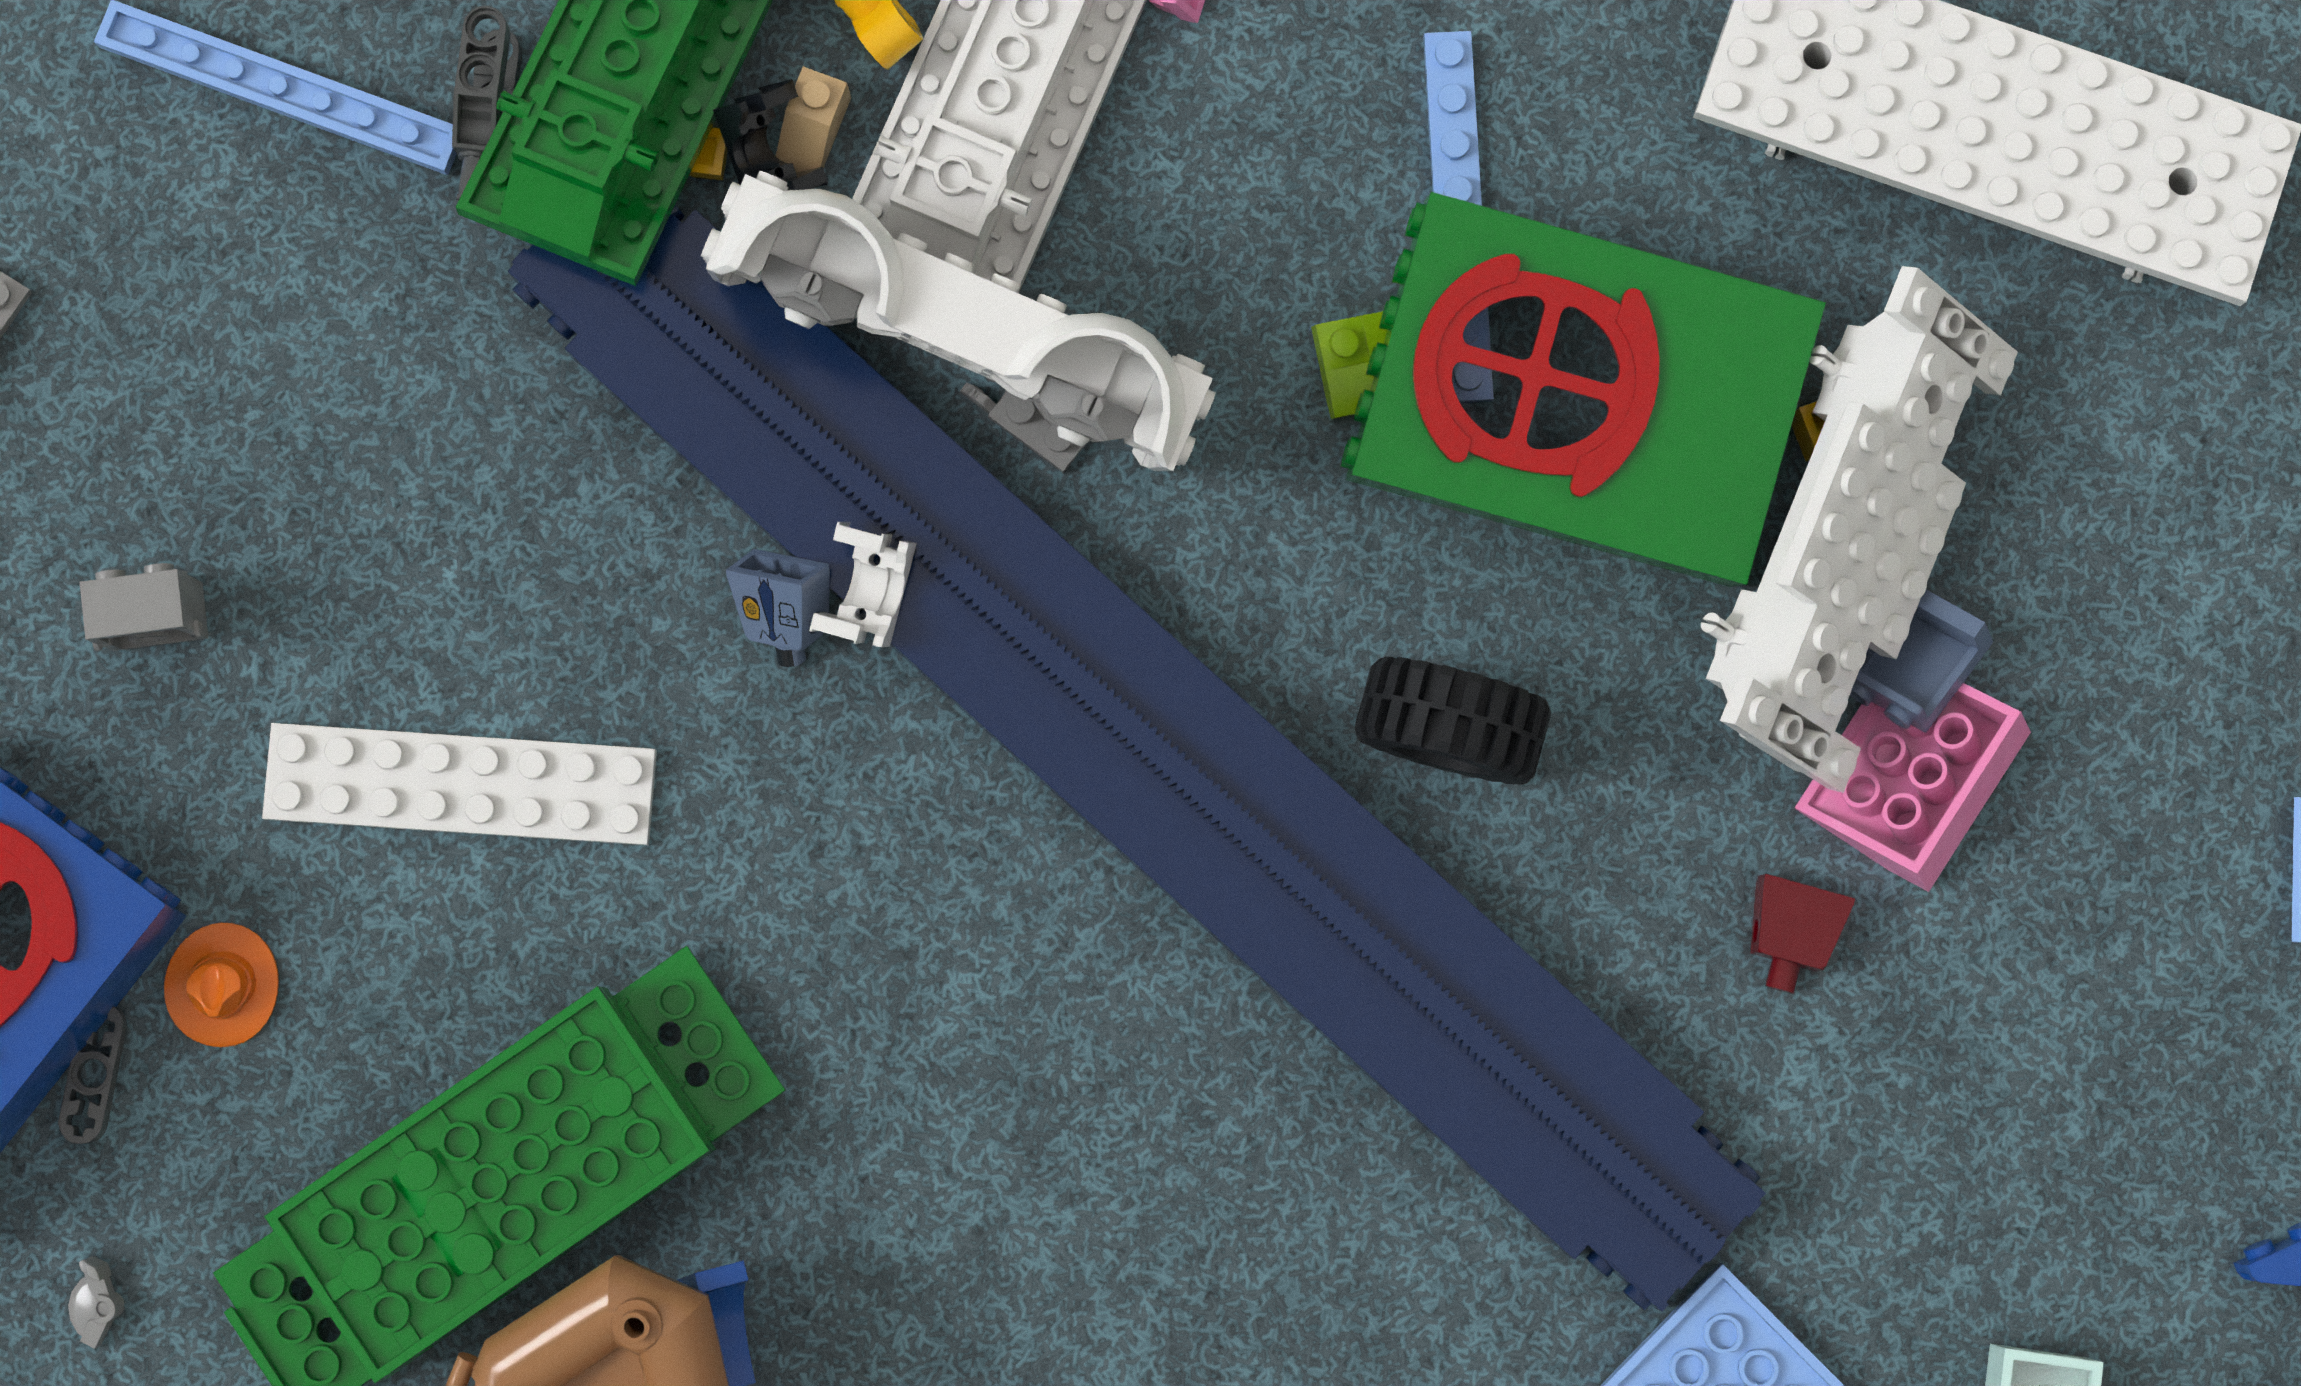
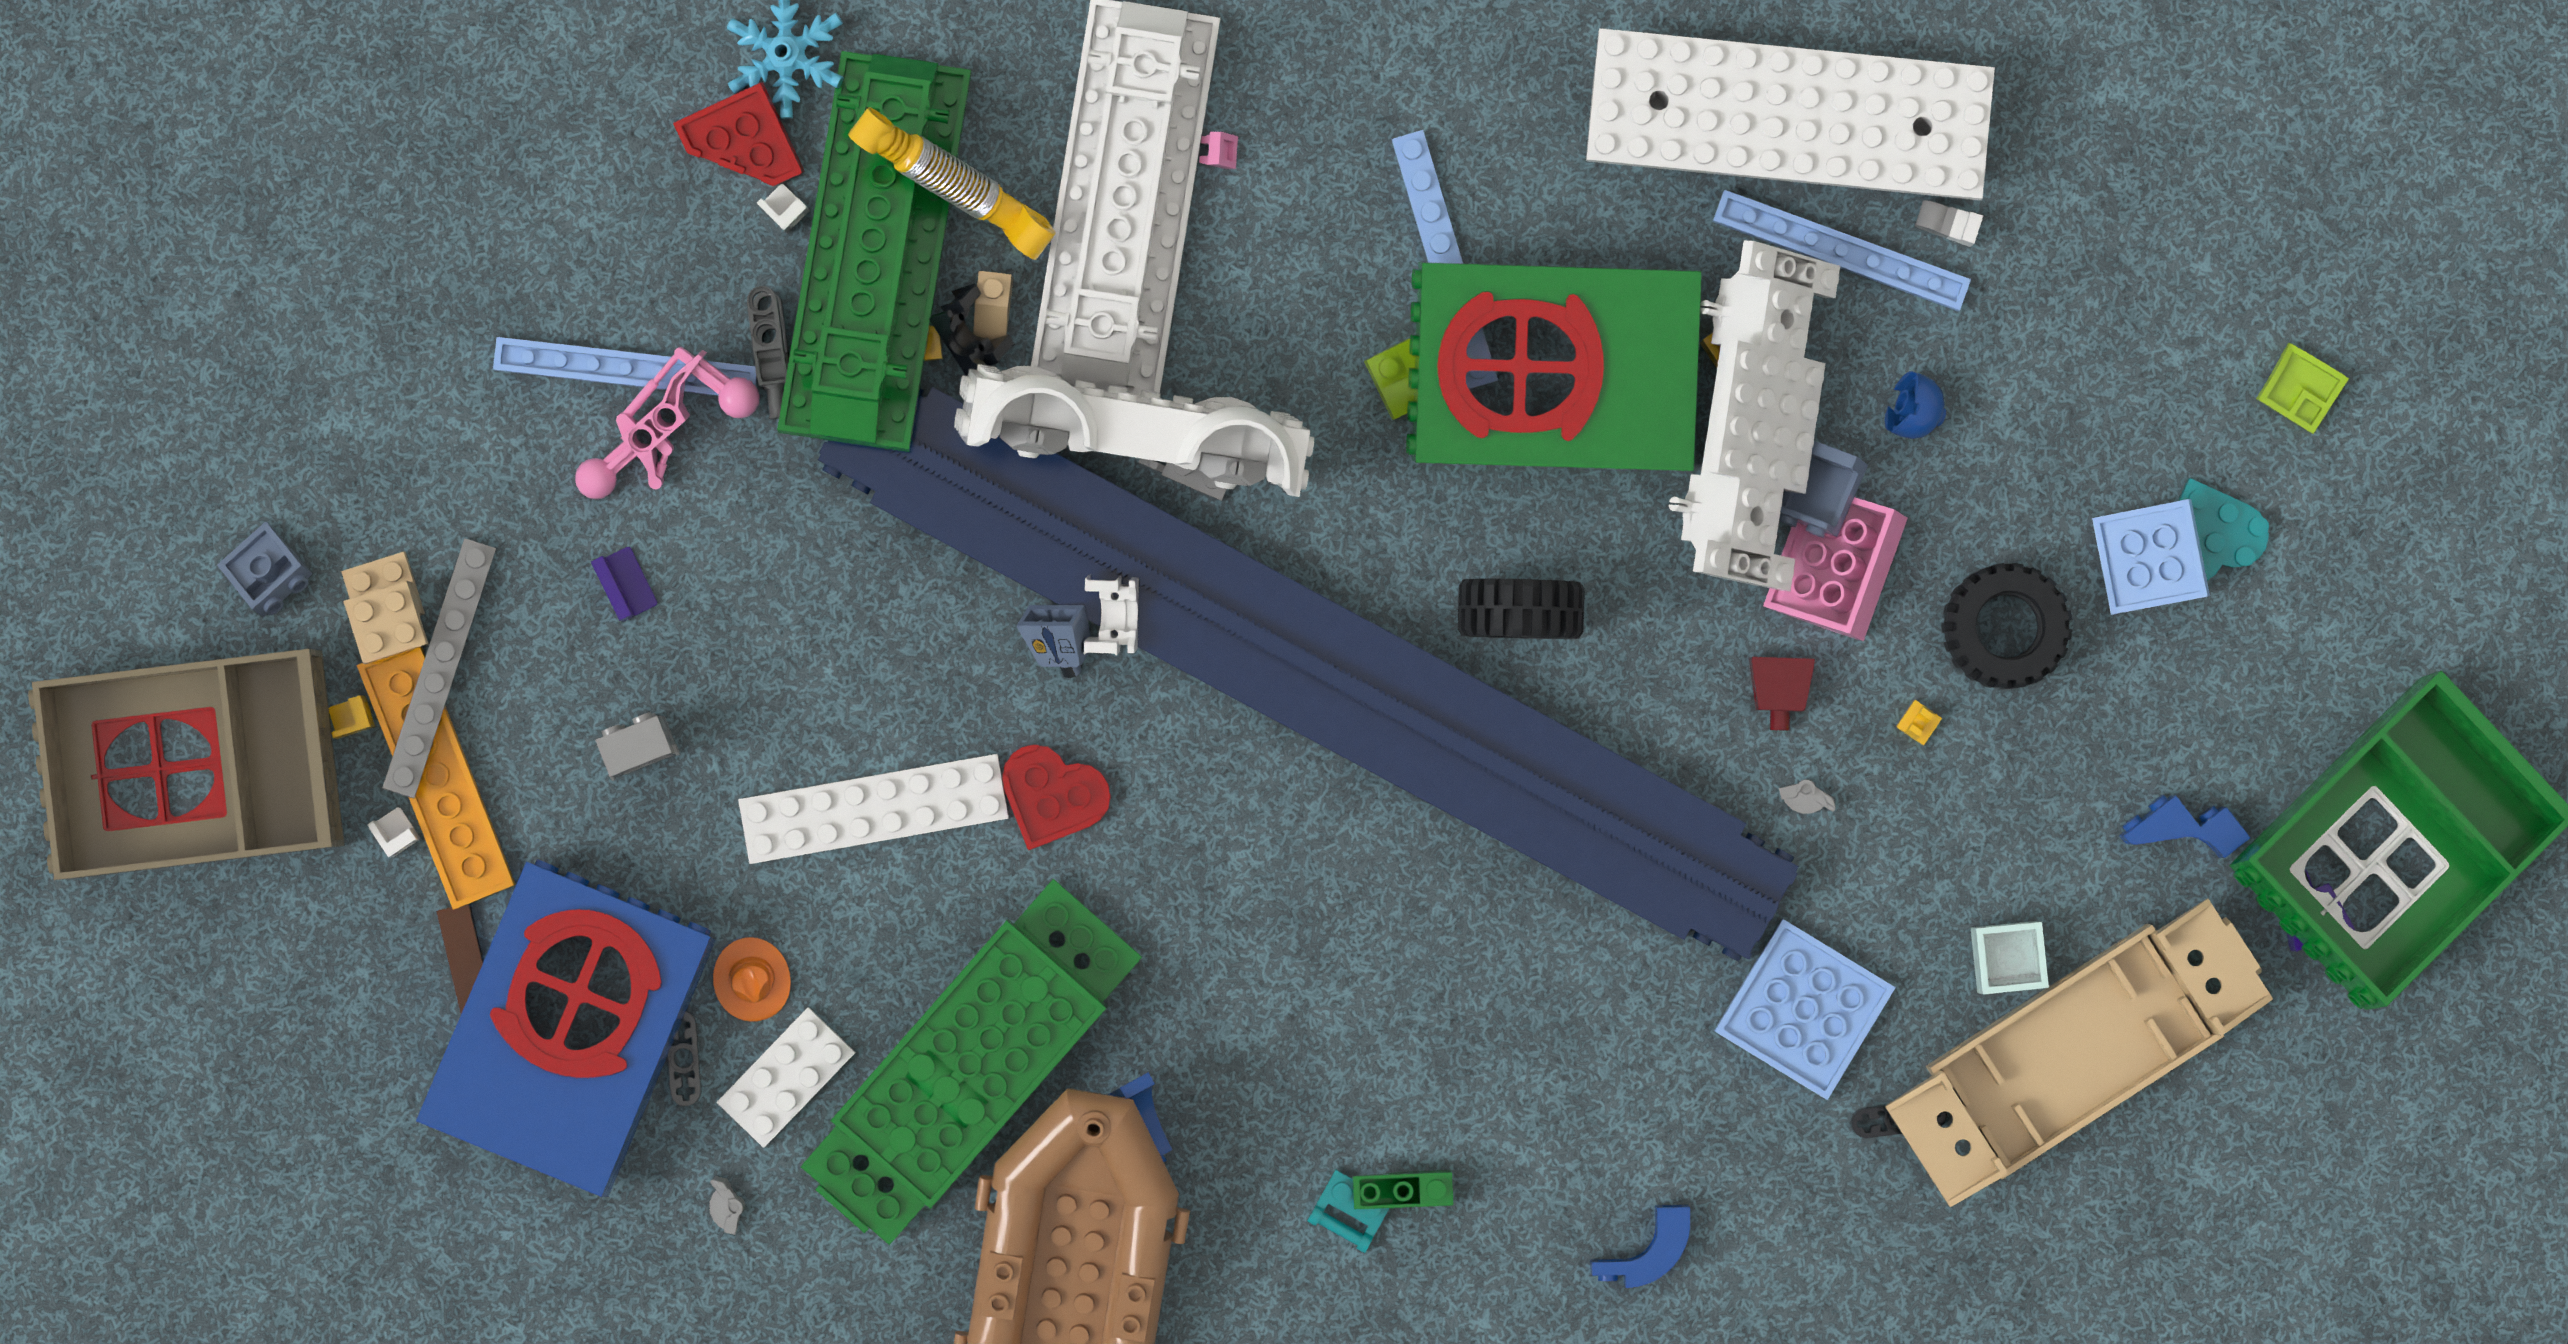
camera: 10 degrees left, 5 degrees up
none -> bright pink piece [575,347,760,499]
none -> dark purple panel [591,547,658,622]
none -> white plate [716,1007,856,1148]
none -> red plate [1002,745,1111,851]
none -> light blue plate [1712,190,1971,311]
none -> light grey piece [1779,779,1836,814]
none -> blue cylinder [1885,371,1946,439]
none -> yellow tile [1896,700,1942,745]
none -> leg [1915,200,1983,247]
none -> black tyre [1941,563,2073,689]

